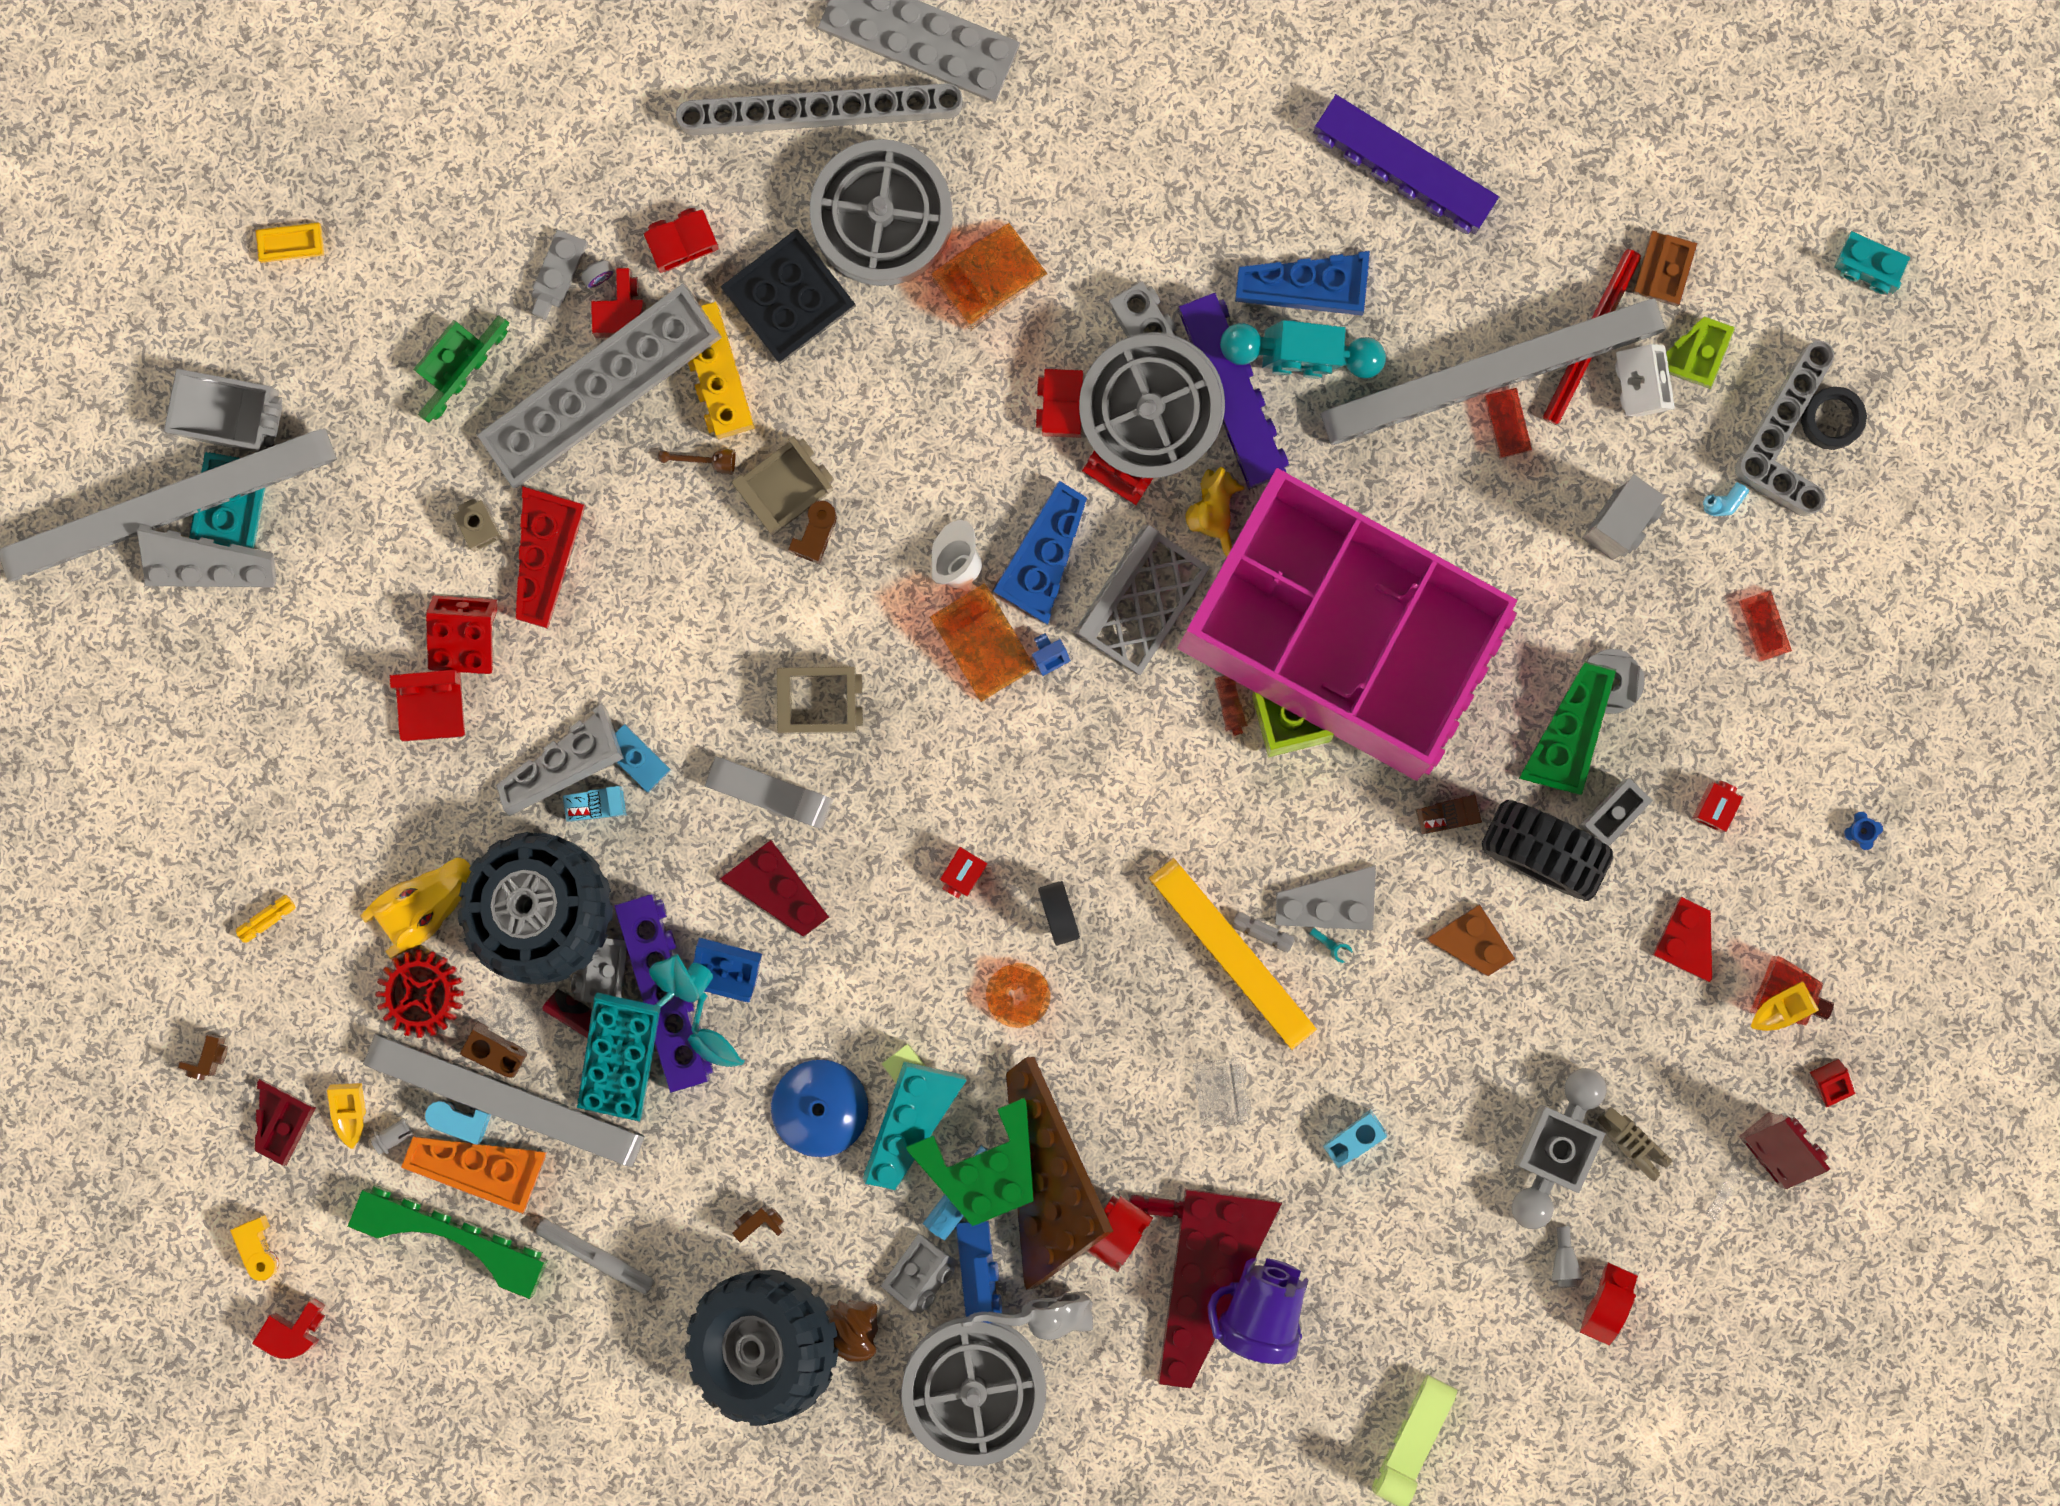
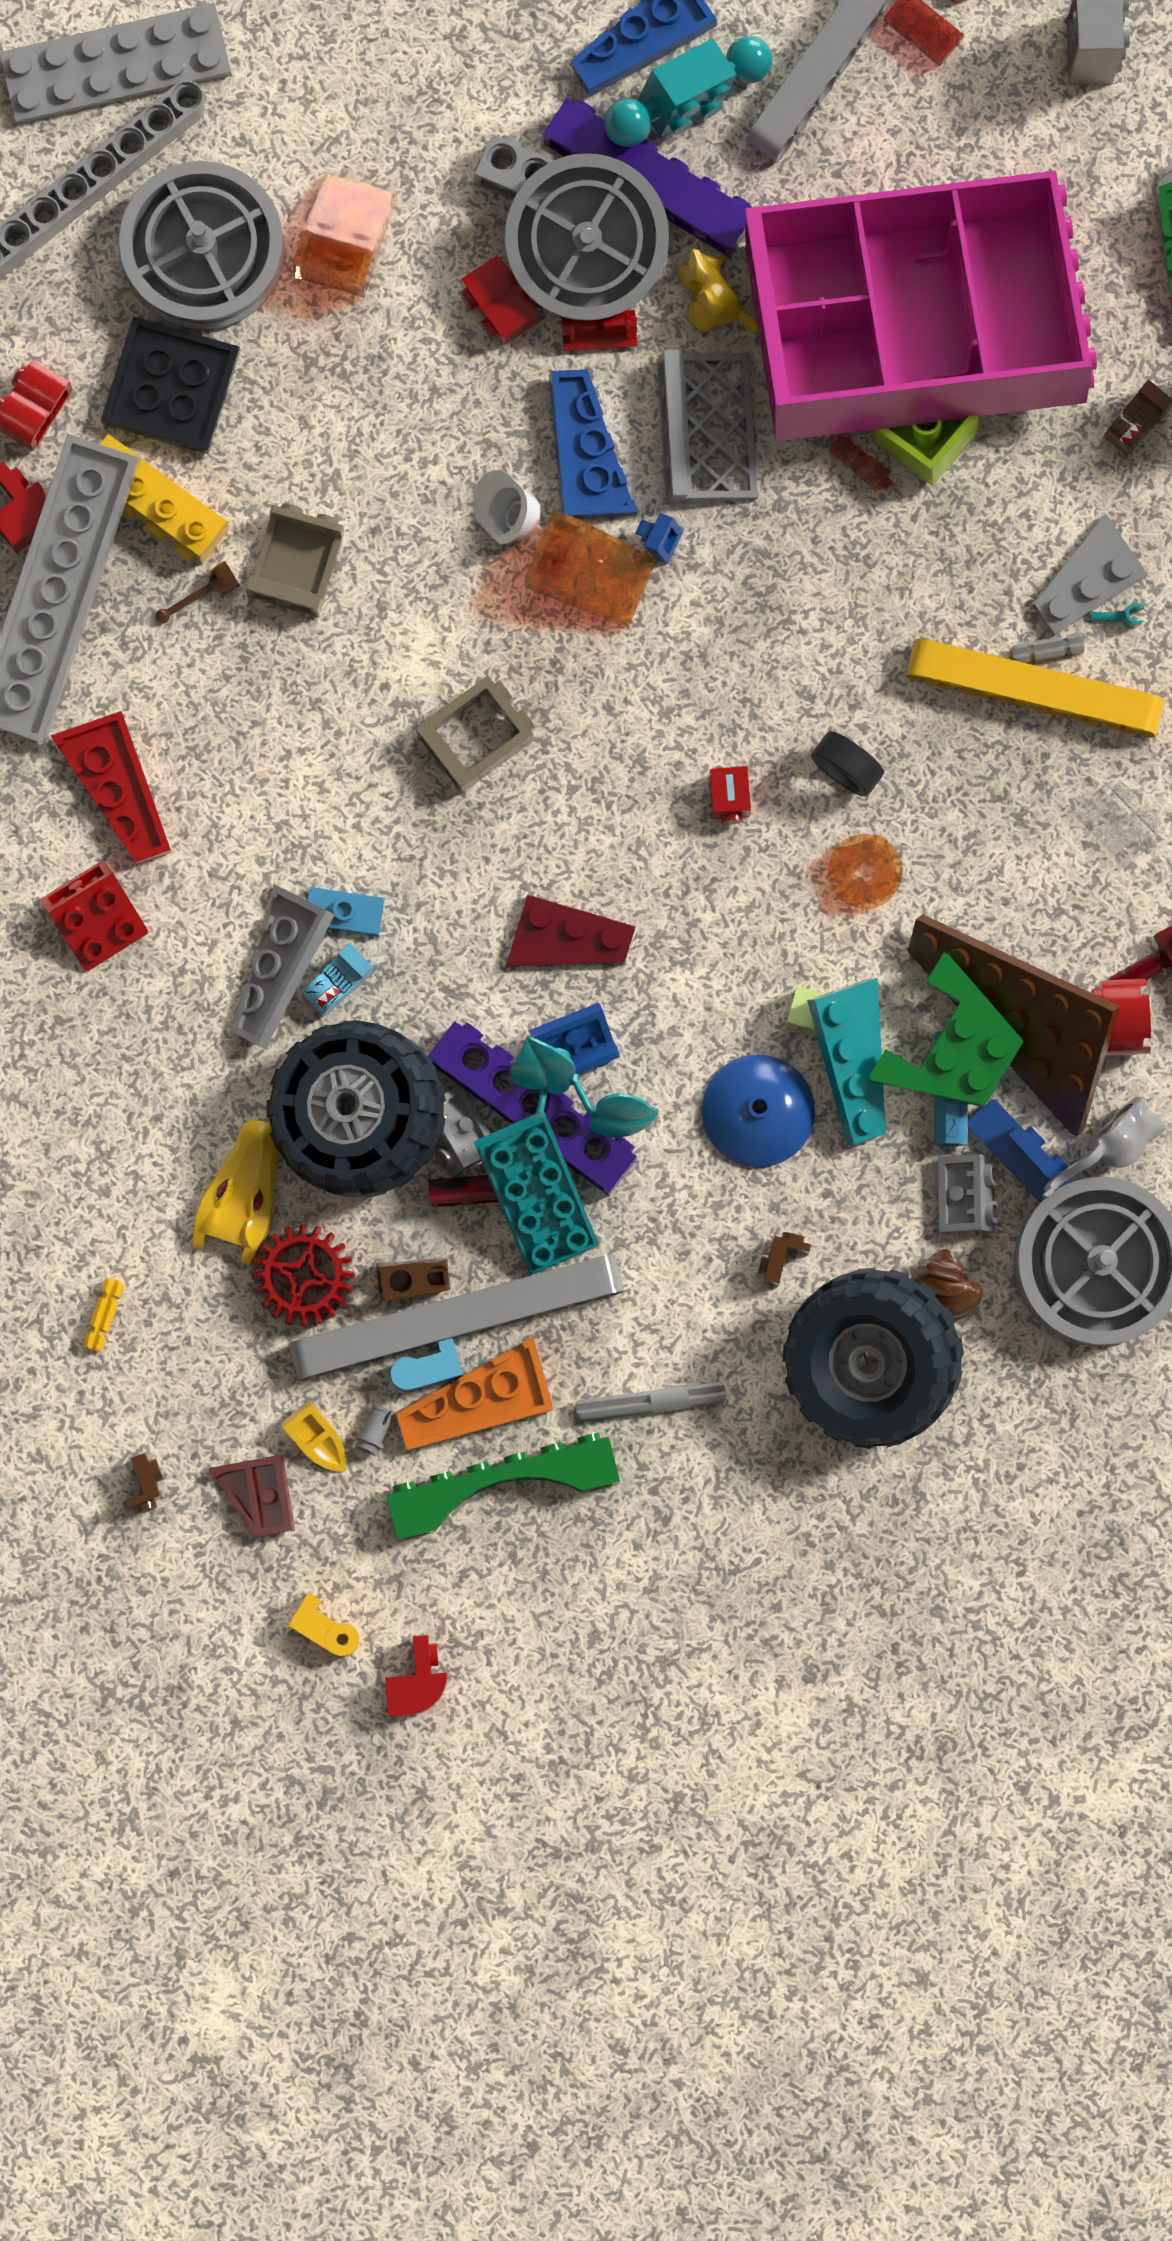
camera: 40 degrees left, 5 degrees down
red bracket [389,670,465,742] -> none
dark tan brick [453,499,503,552] -> none
light grey beam [705,756,834,830] -> none
reddish brown leg [788,500,837,565] -> none

